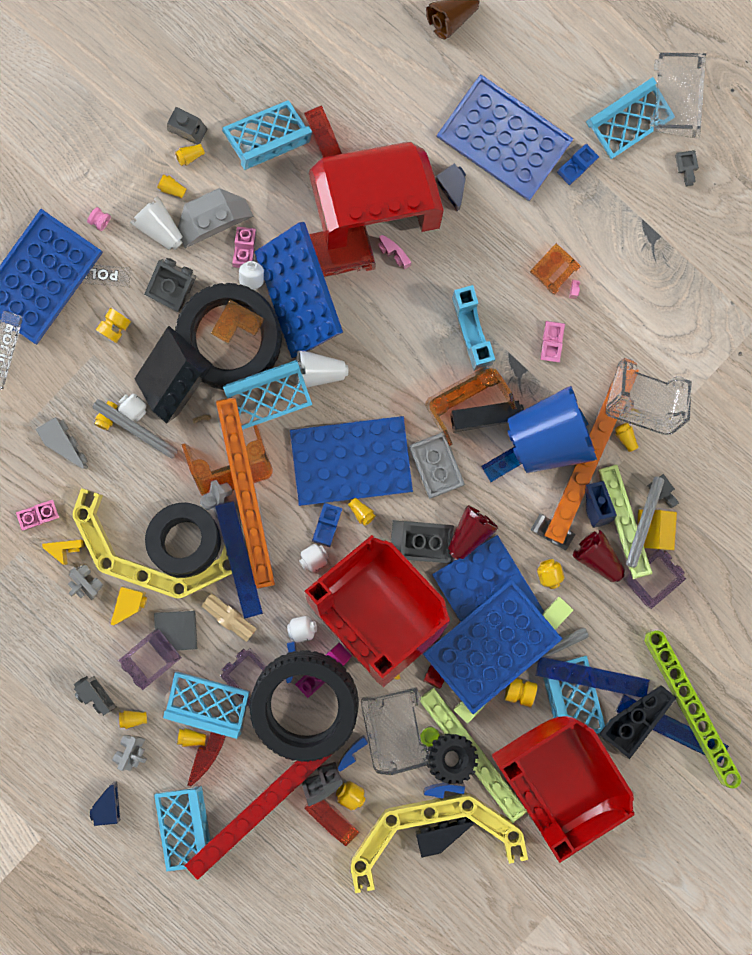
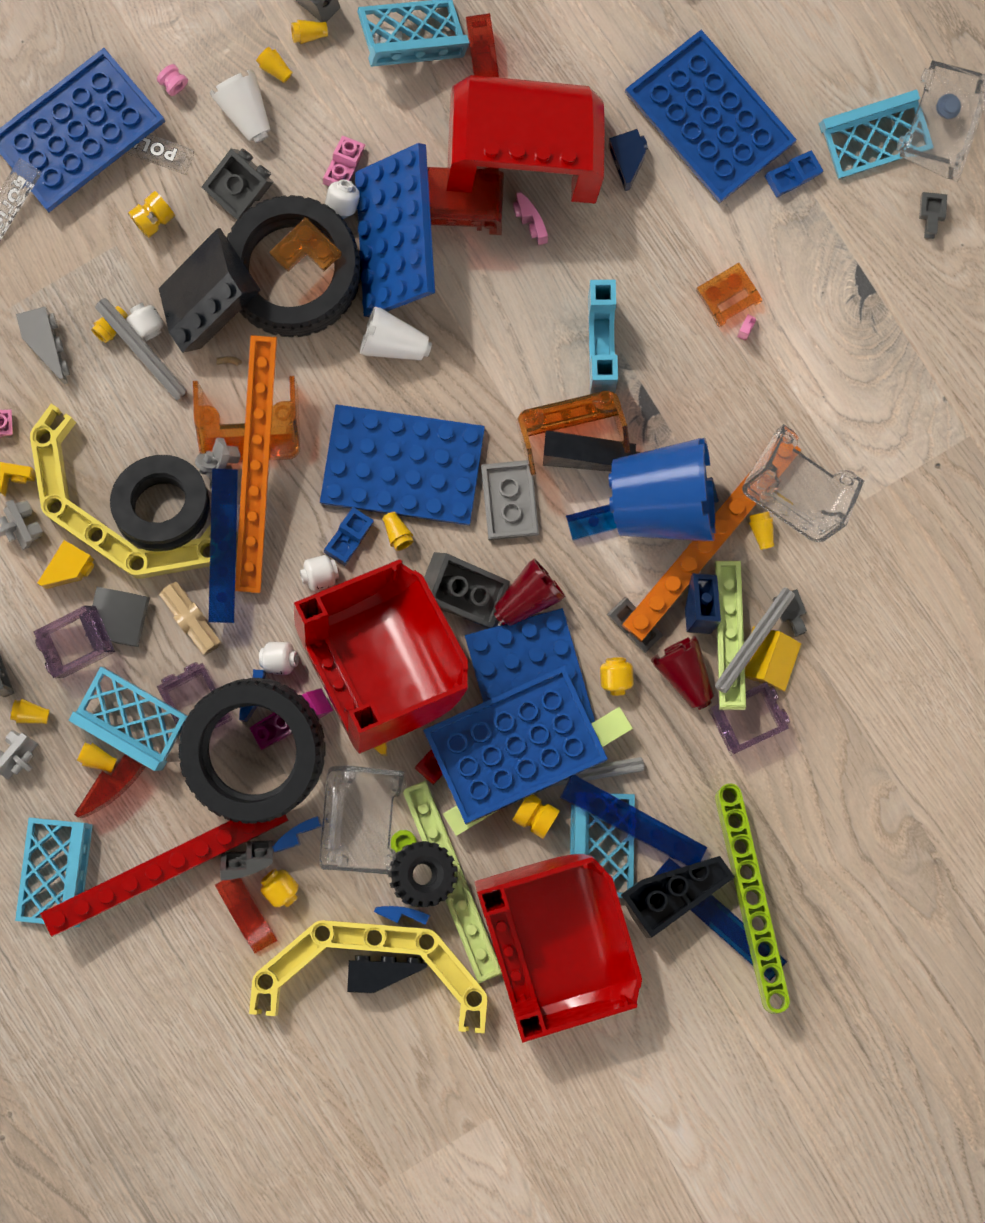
camera: 15 degrees right, 5 degrees down
light grey wedge [178,188,254,248] -> none
medium azure fence [223,360,312,429] -> none
bright pink slope [540,321,565,362] -> none
none -> sand blue plate [936,93,961,119]

